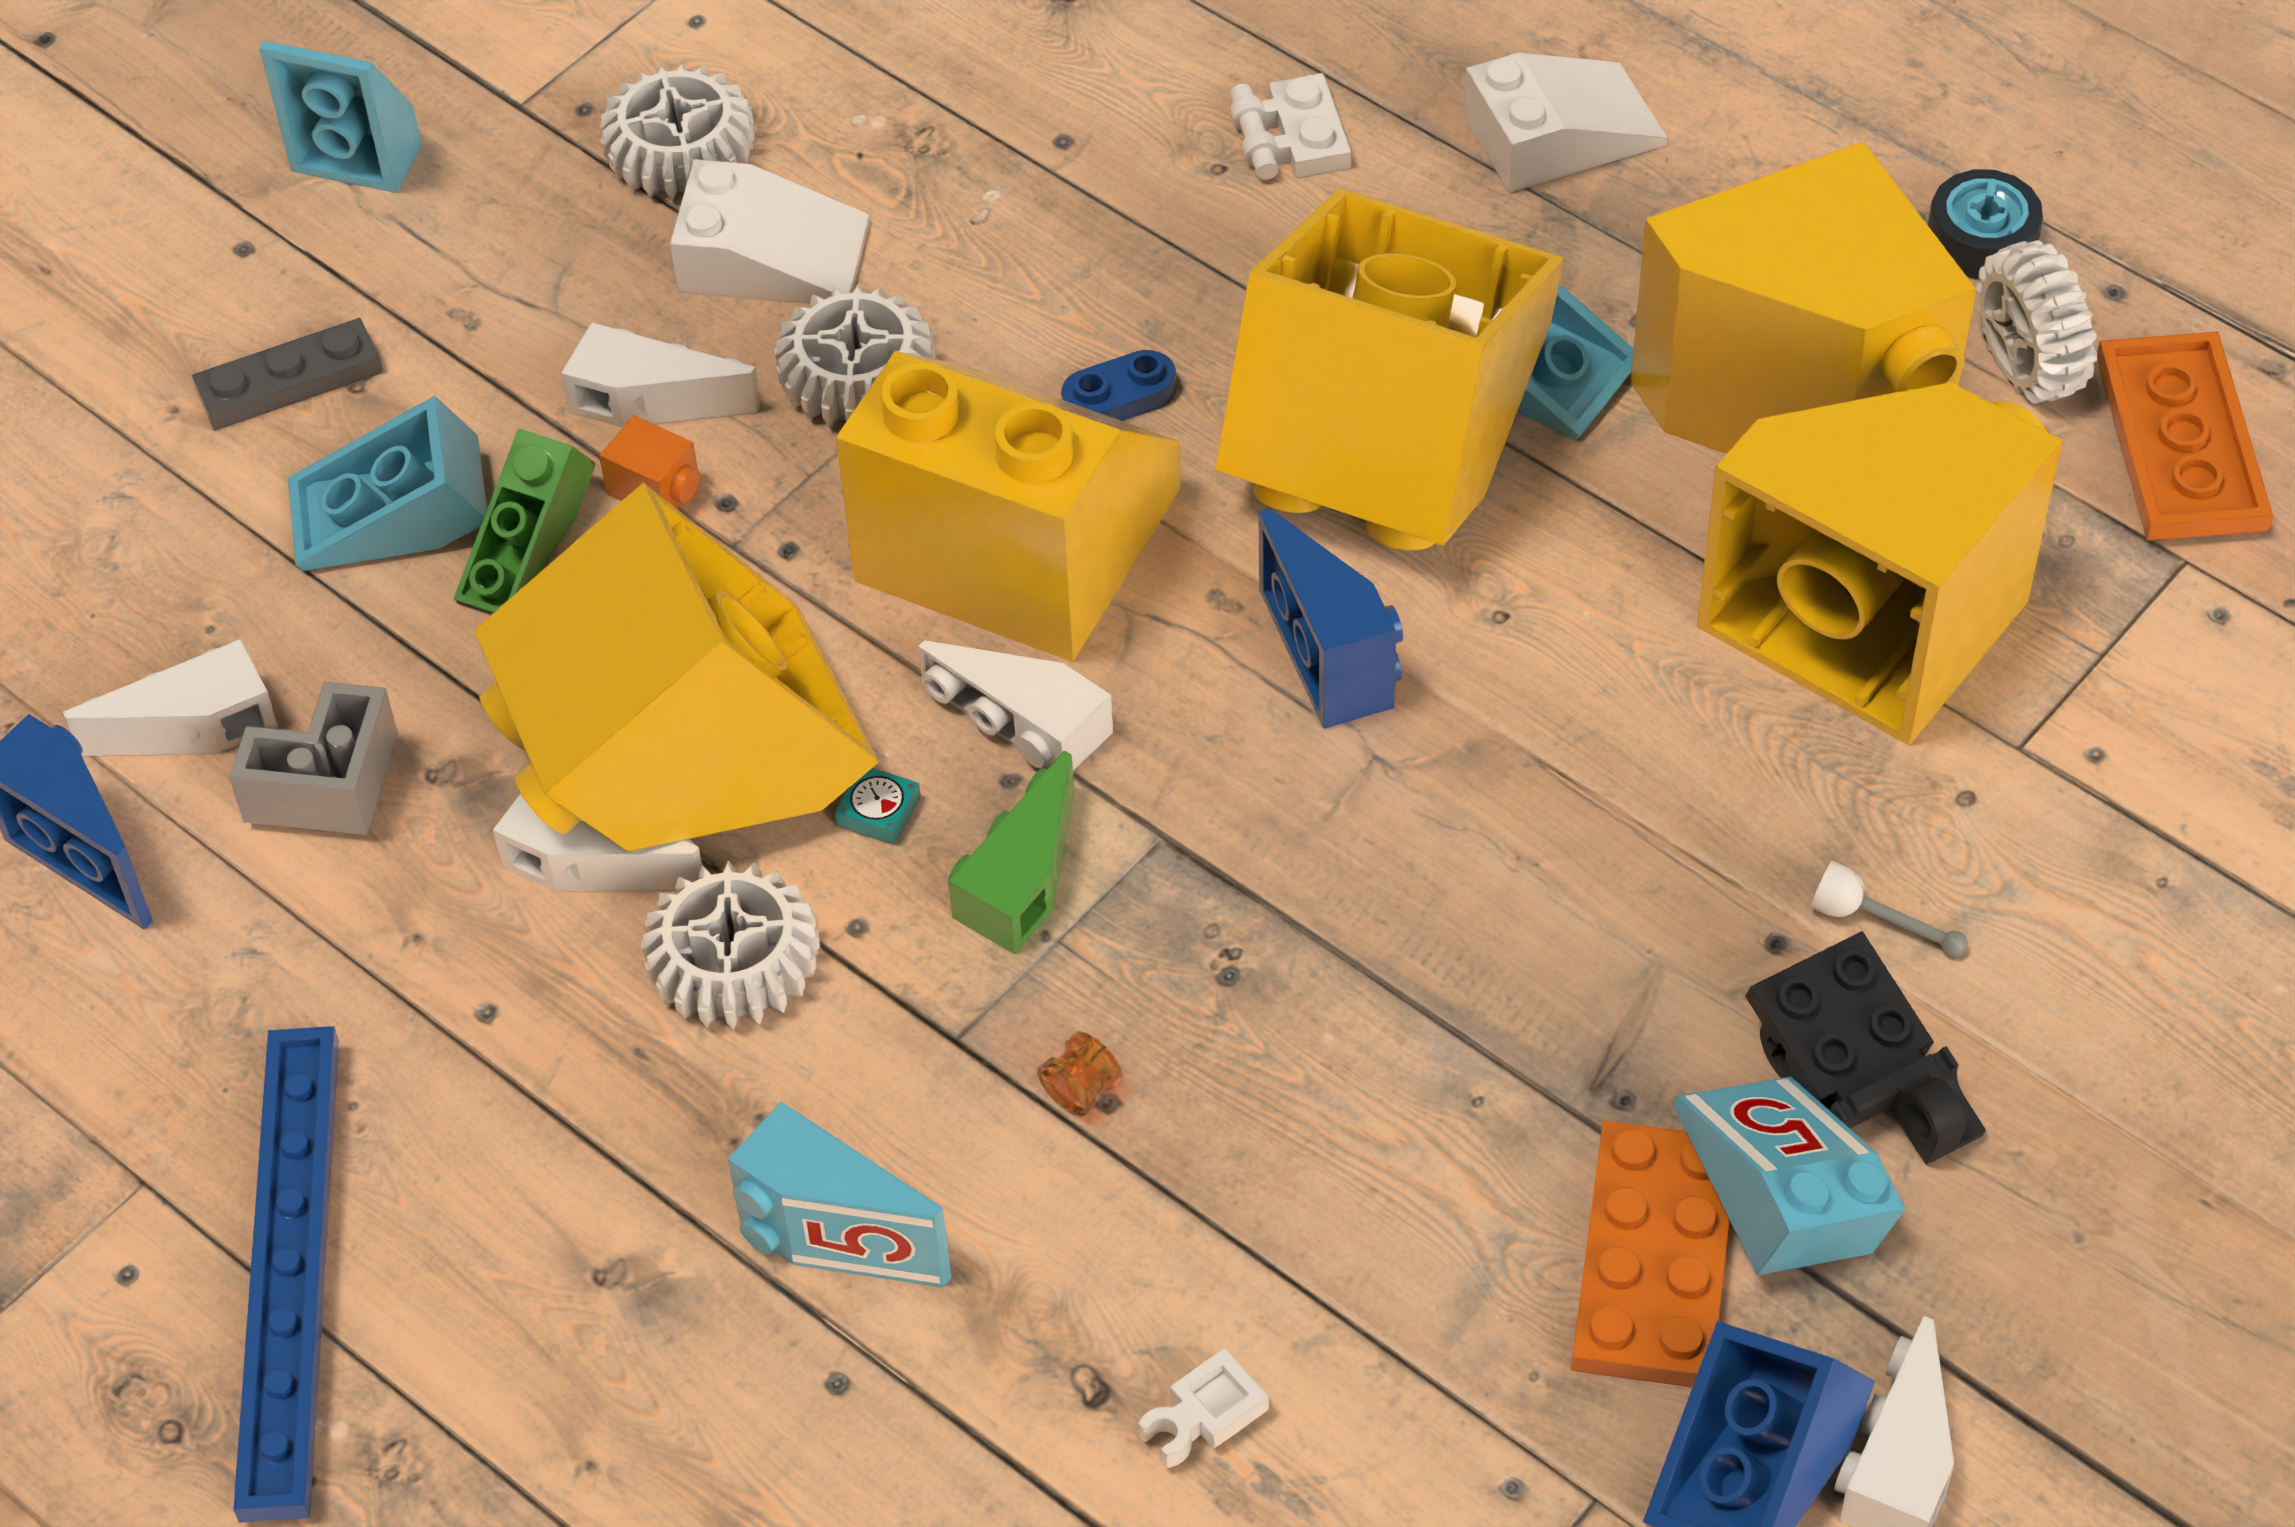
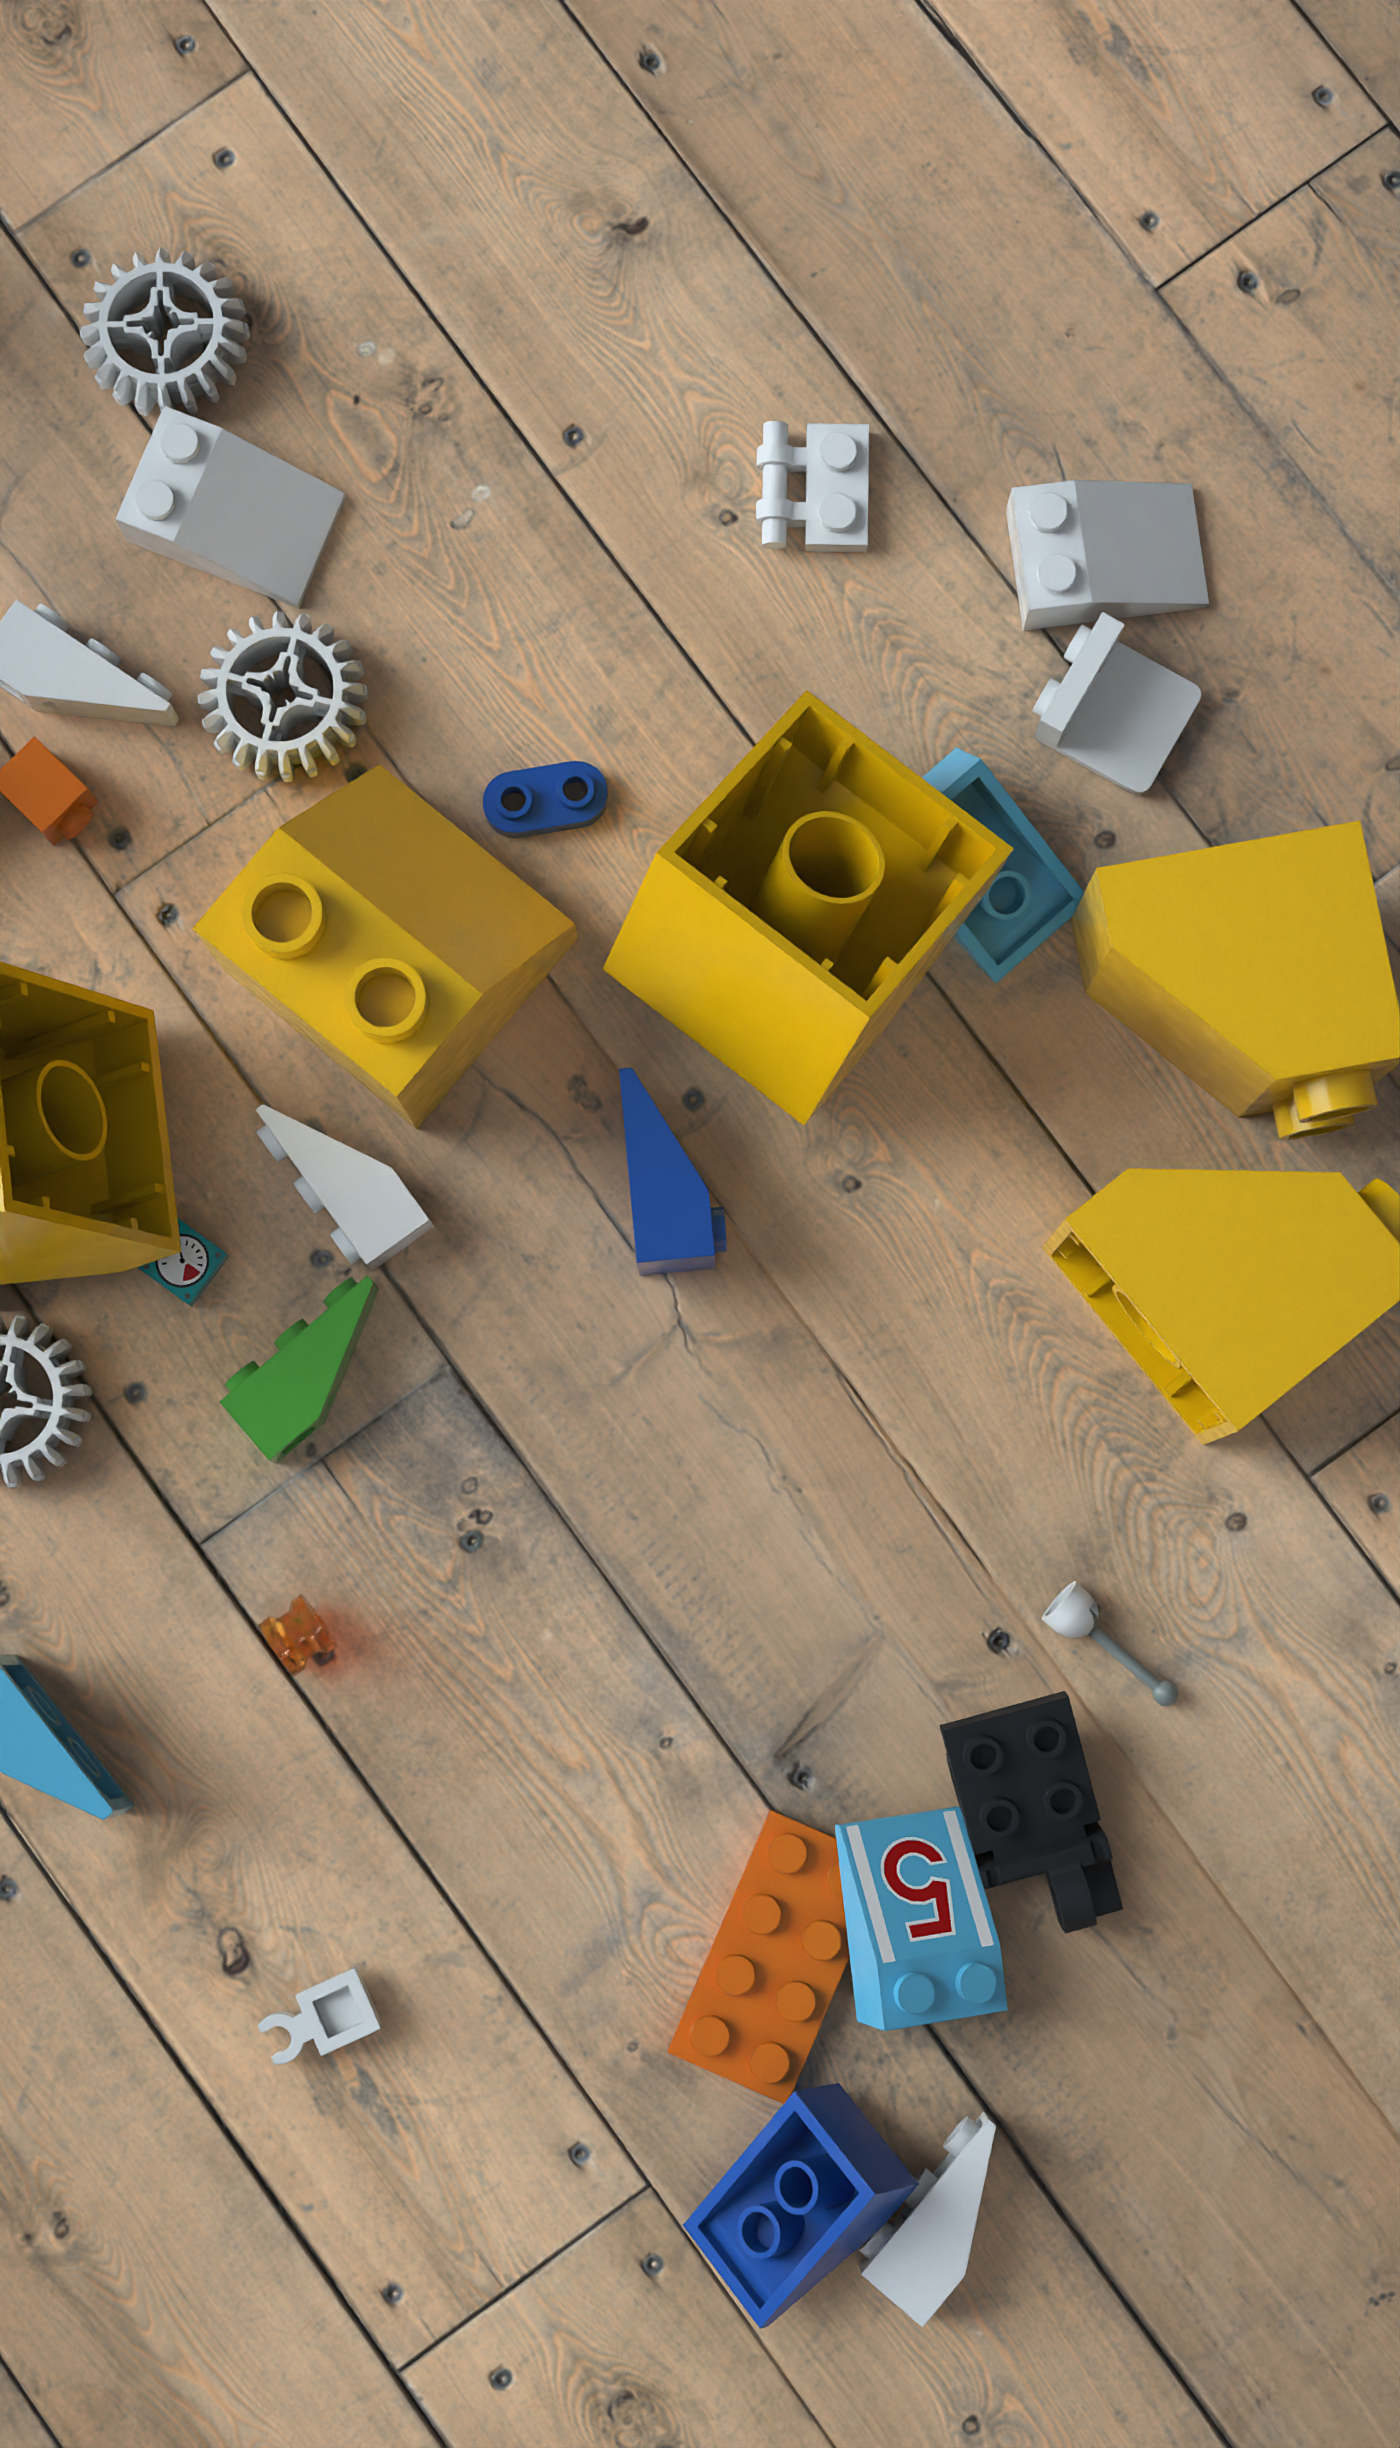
camera: 15 degrees right, 30 degrees up
none -> white bracket [1032,612,1201,795]

